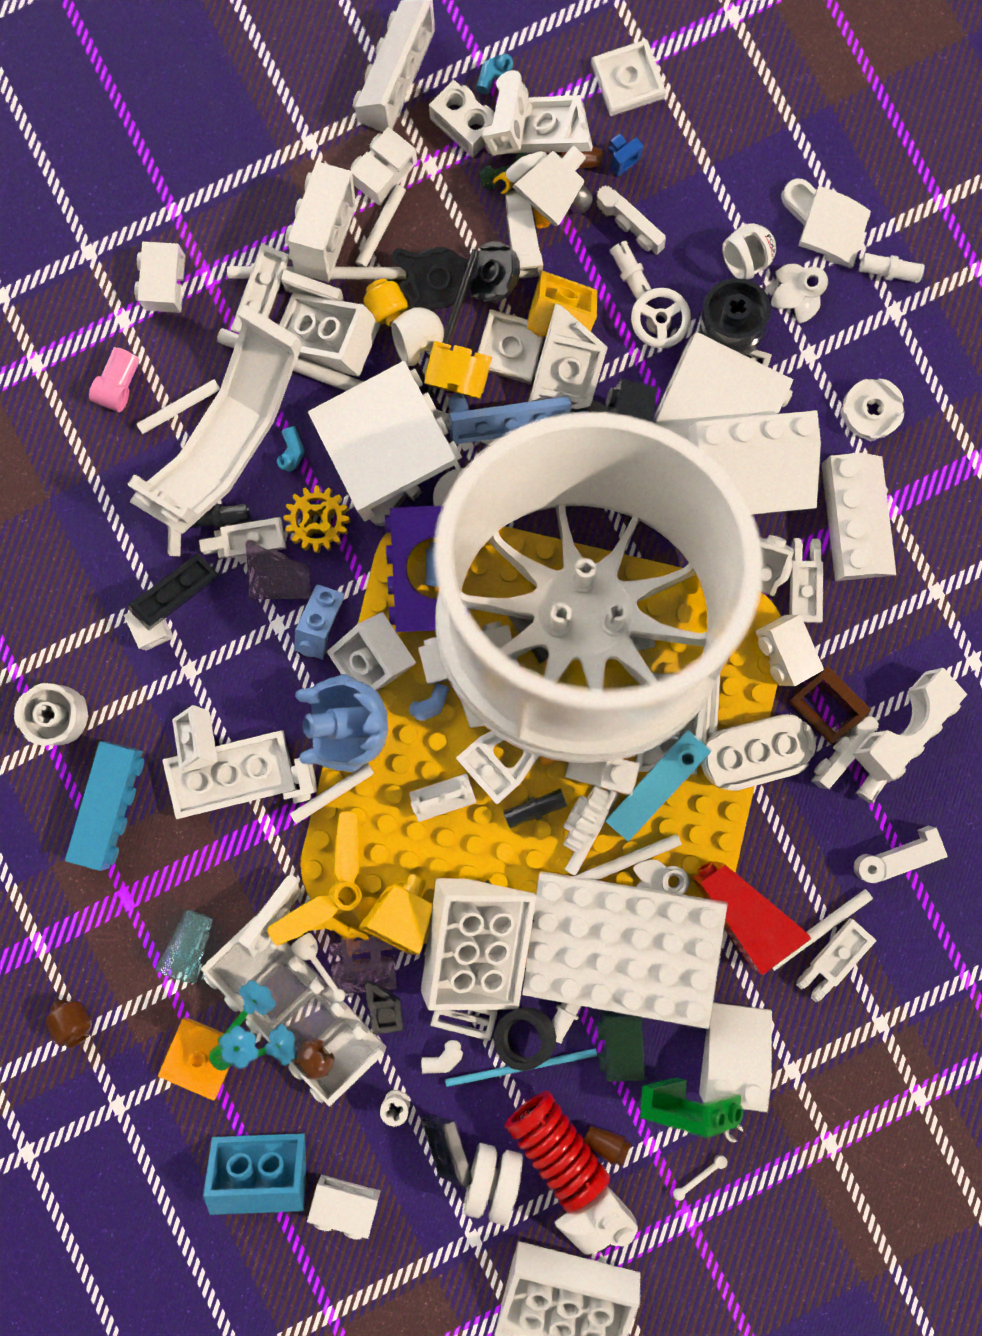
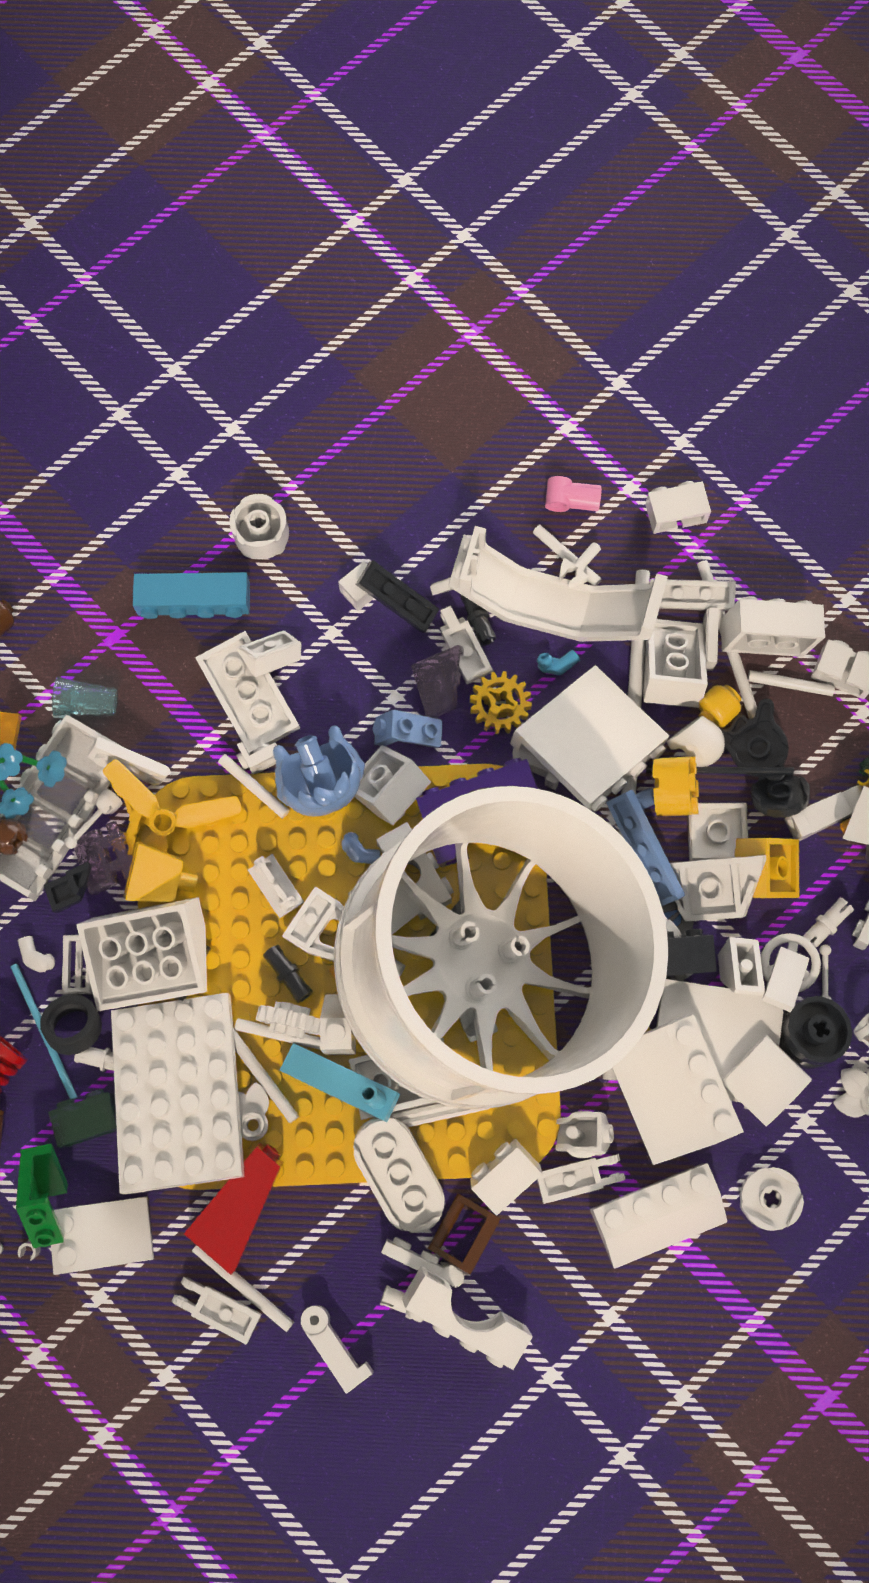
camera: 75 degrees right, 10 degrees down
none -> white bar [559,542,601,588]
none -> white slope [718,937,765,996]
none -> white slope [722,1035,812,1127]
none -> white tile [762,947,810,1012]
none -> white hinge [819,944,831,999]

